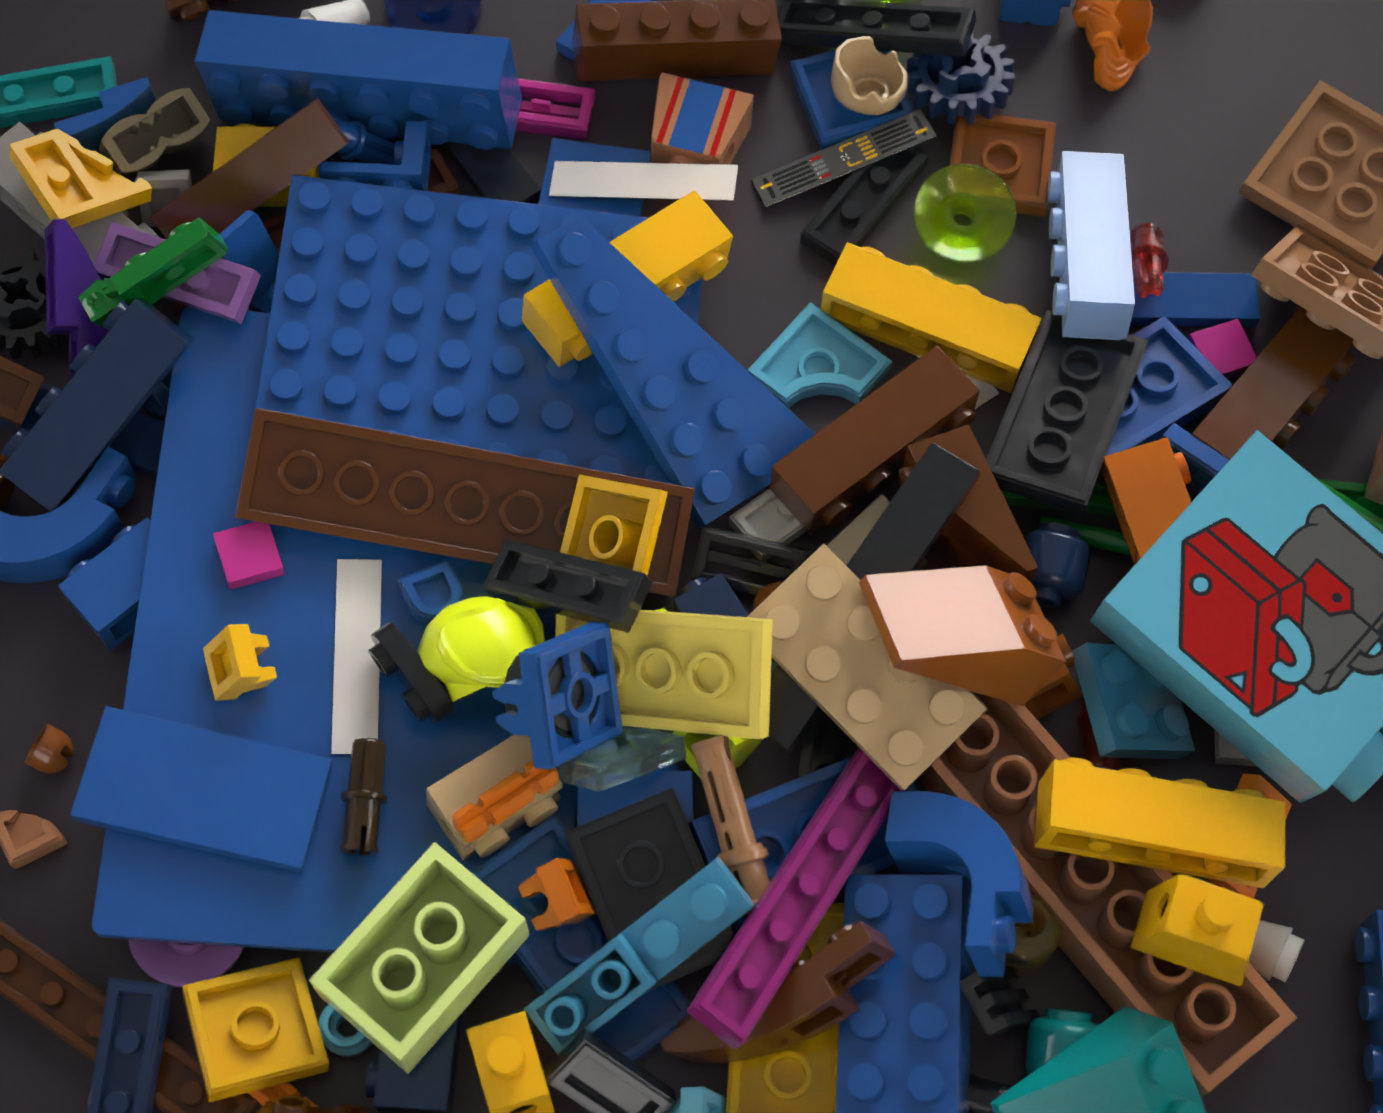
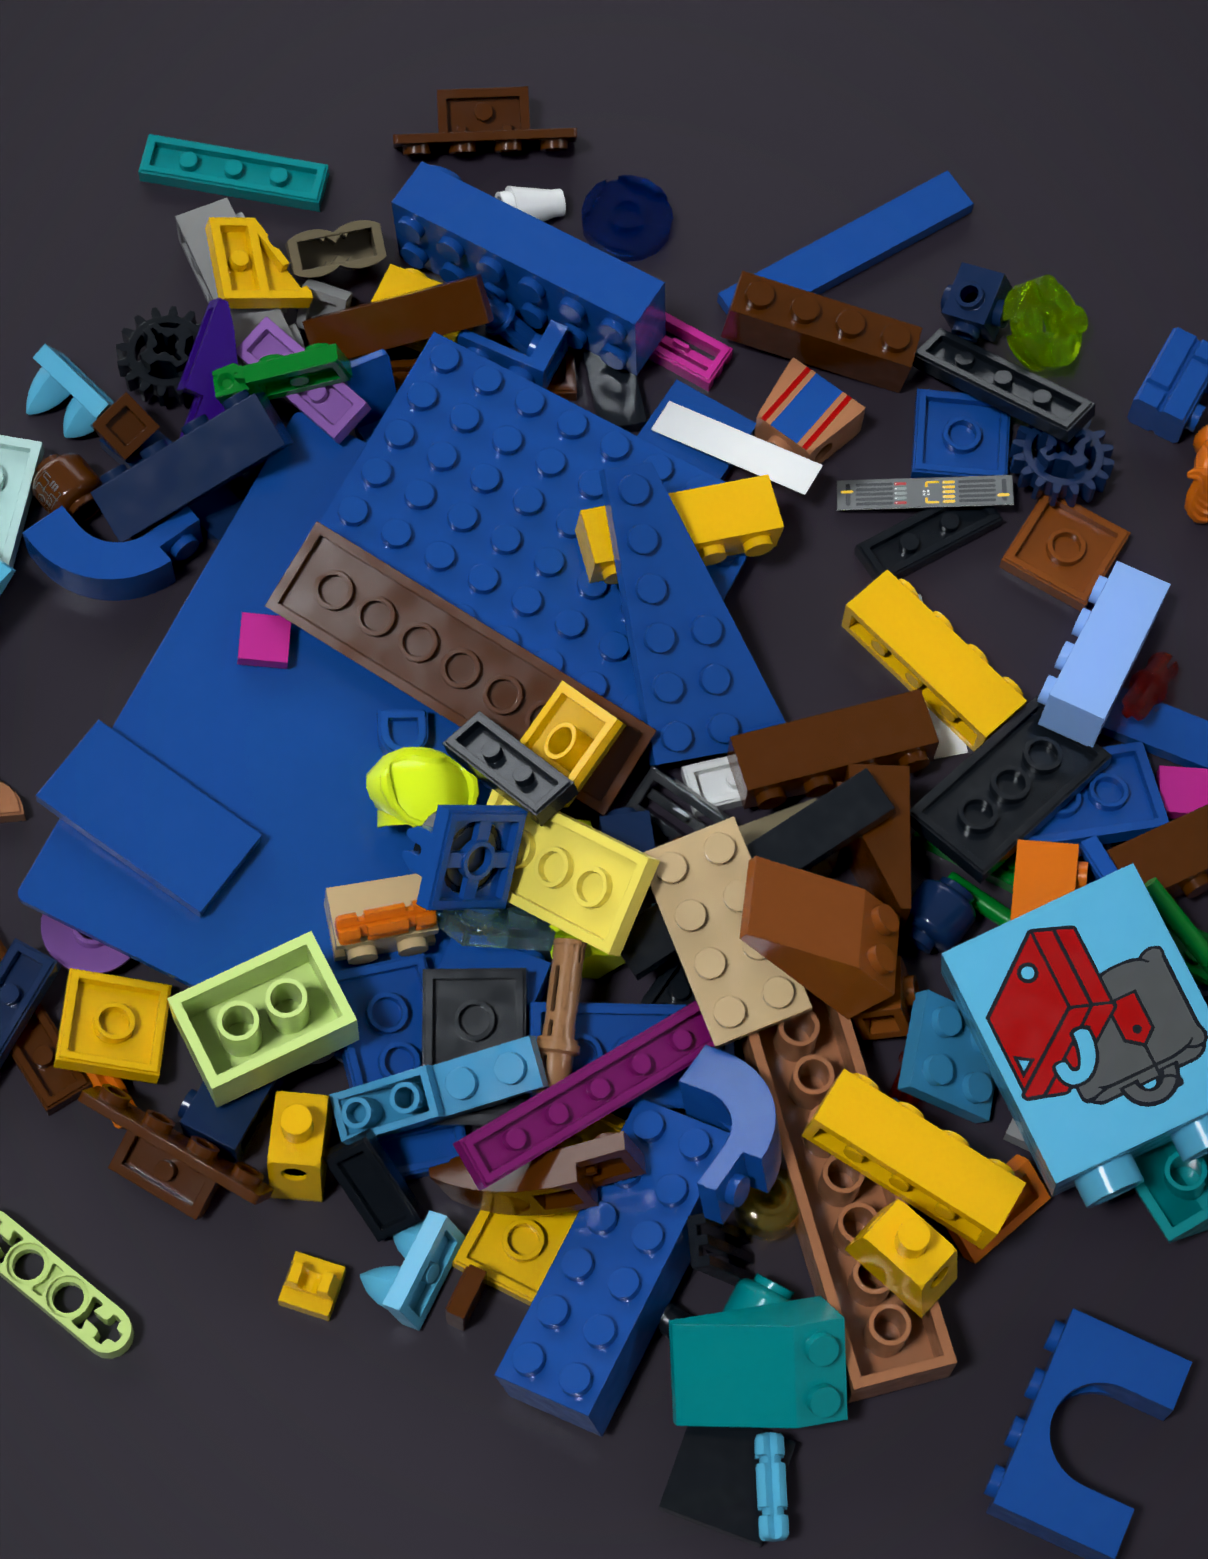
camera: 20 degrees right, 0 degrees up
dark orange hinge [24,723,74,773] -> none
blue slope [54,77,156,155] -> none
blue slope [58,517,150,651] -> none
yellow tile [203,624,277,701] -> none
medium azure plate [318,1004,373,1057] -> none
white sticker [331,559,382,754] -> none
dark brown axle [340,738,388,856] -> none
black plate [368,621,456,725] -> none
orange tile [518,858,597,931] -> none
medium azure tile [748,302,892,408] -> none
tan hair [831,36,908,115] -> none
clear neon green dish [913,164,1016,263] -> none
white cone [1249,920,1304,982] -> none

